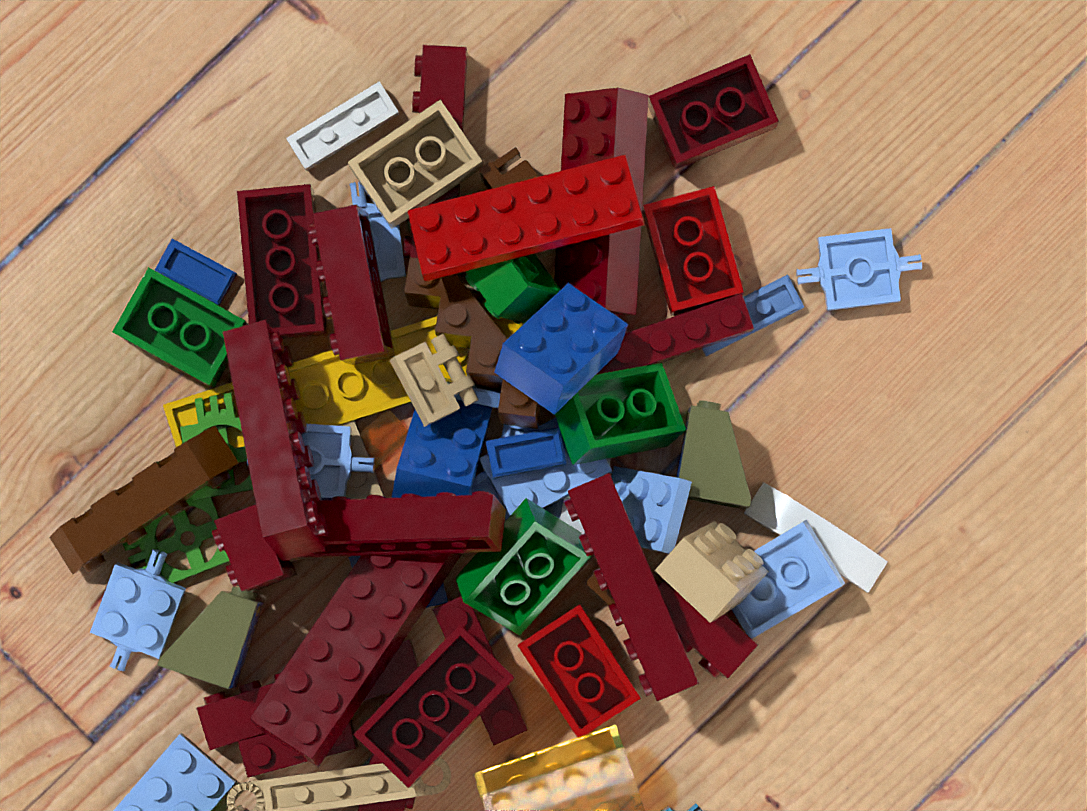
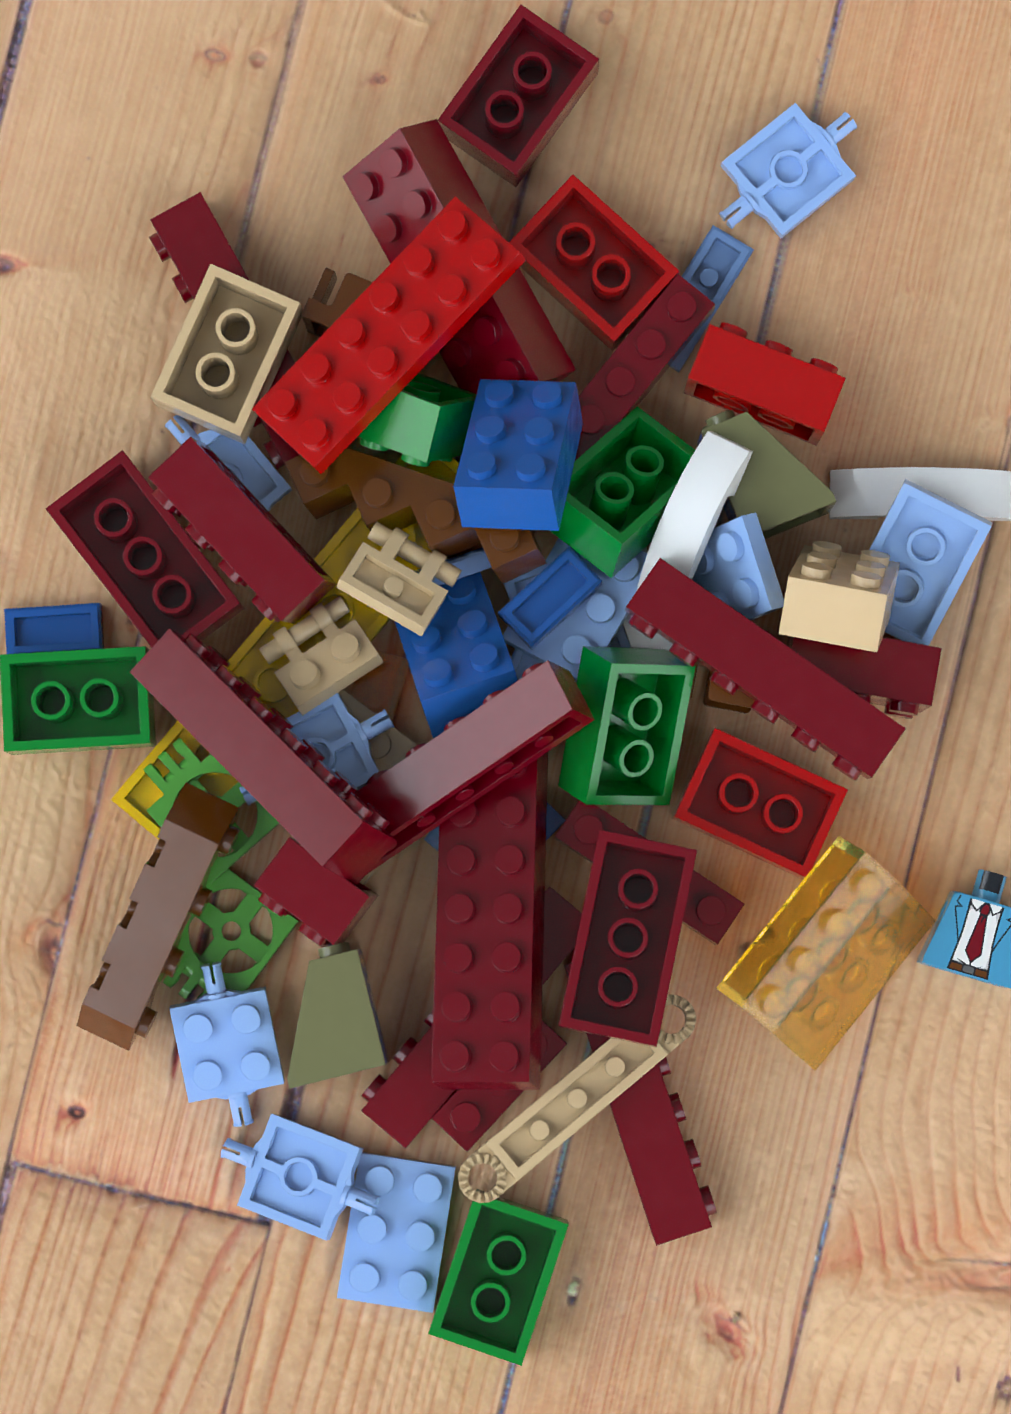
camera: 30 degrees left, 0 degrees up
white plate [286,81,399,171] -> none
none -> light blue plate [221,1114,380,1240]
none -> tan plate [259,596,384,716]
none -> white slope [637,431,753,590]
none -> red brick [684,322,846,446]

